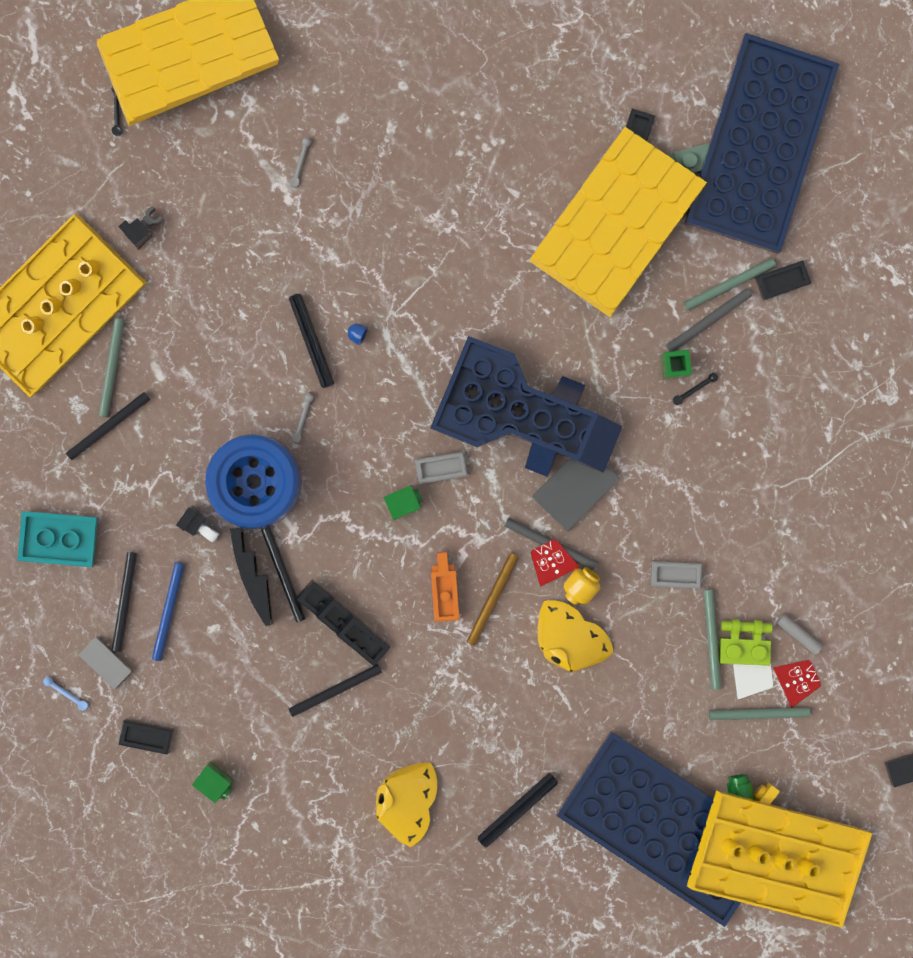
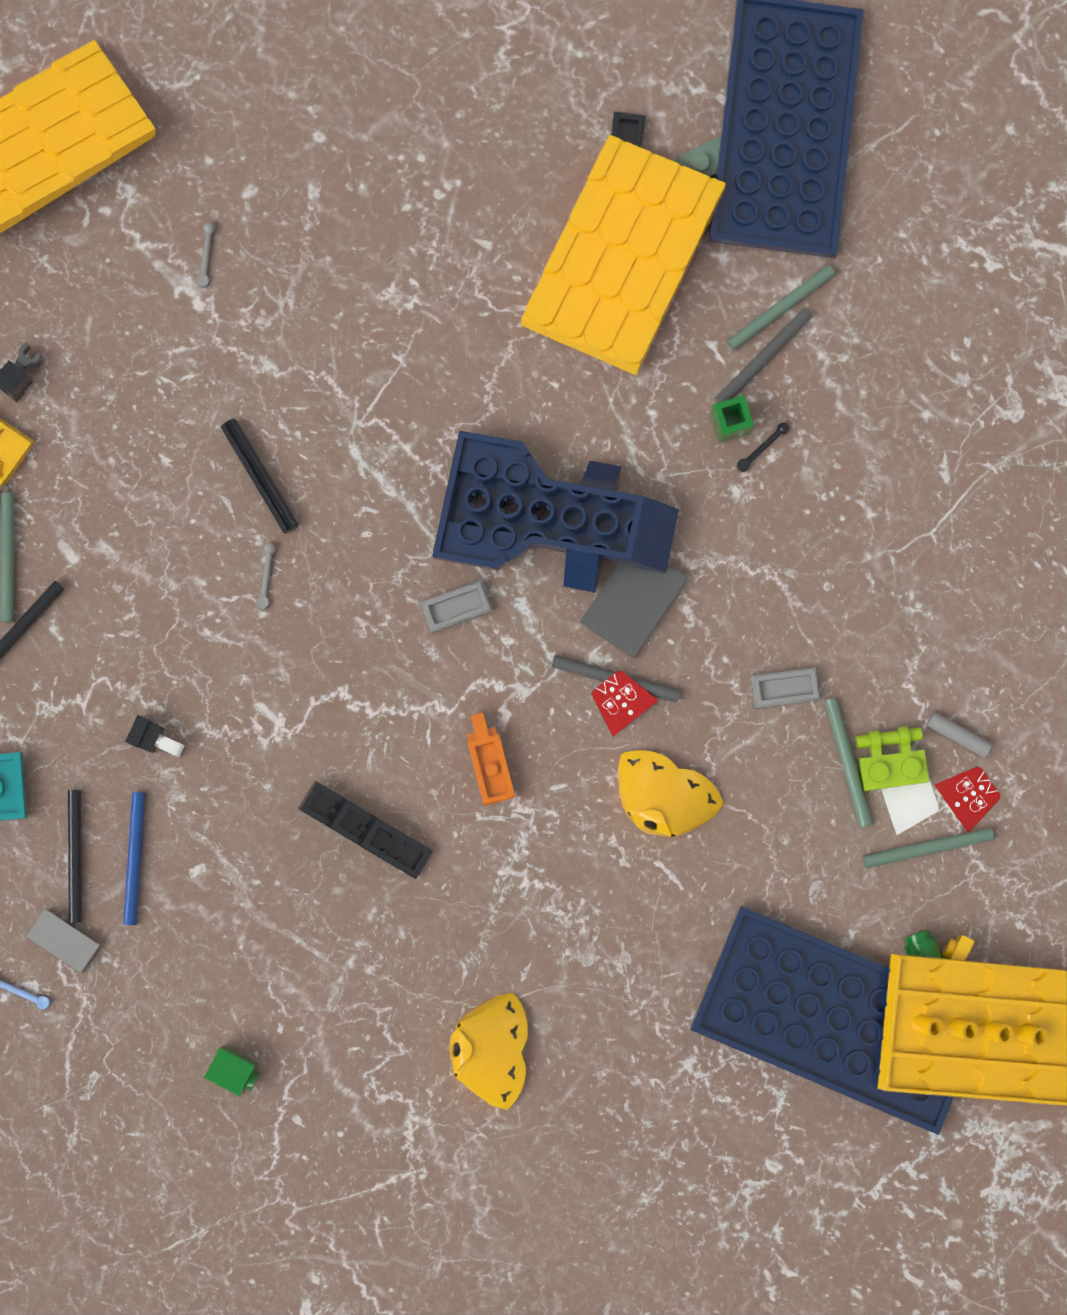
camera: 10 degrees left, 5 degrees down
black tile [118,719,174,755] -> none
blue wheel [205,434,302,529] -> none
black slope [230,527,273,626] -> none
black bar [261,527,305,623] -> none
black bar [288,664,382,717] -> none
blue hinge [347,323,368,345] -> none
green brick [383,485,424,520] -> none
pearl gold bar [466,553,519,646] -> none
black axle [478,773,558,848] -> none
yellow head [563,567,601,605] -> none
black tile [755,260,811,301] -> none

